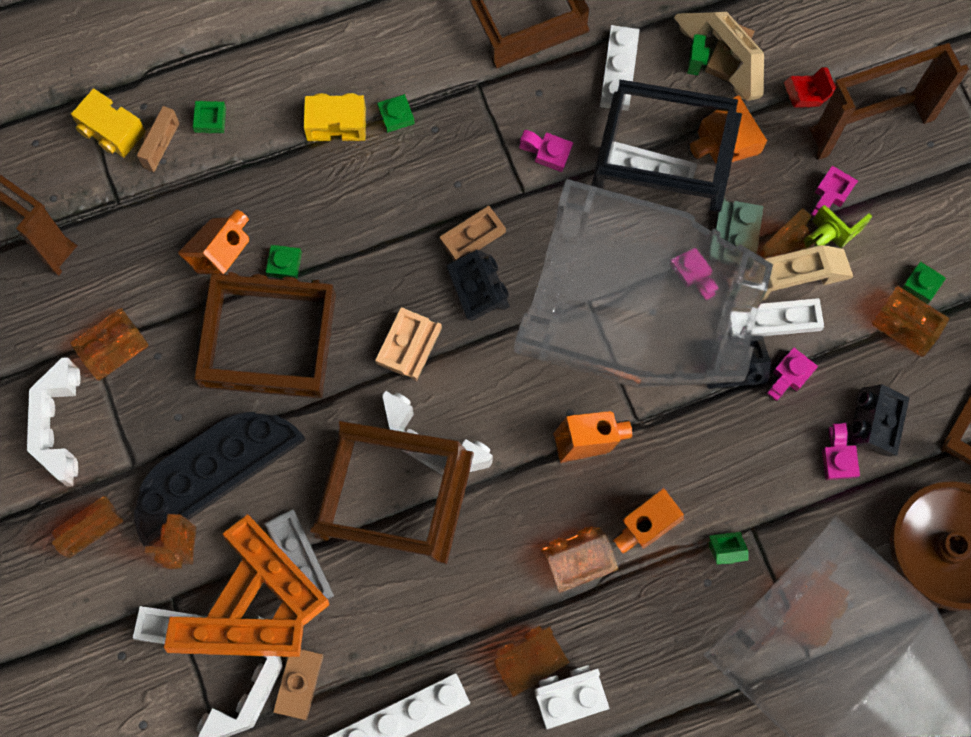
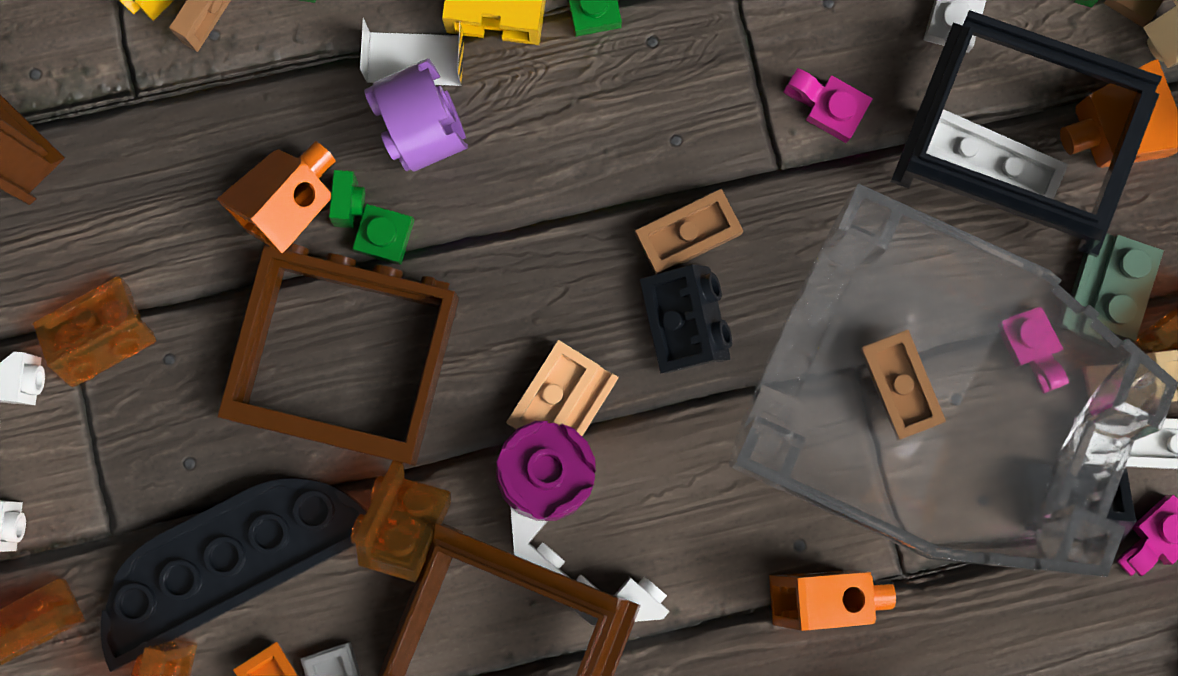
camera: 10 degrees right, 10 degrees up
none -> green plate [329,170,365,229]
none -> clear orange bracket [351,460,451,582]
none -> white sticker [360,18,464,86]
none -> medium lavender brick [364,58,468,172]
none -> magenta tile [496,421,596,521]
none -> medium nougat plate [860,330,946,440]

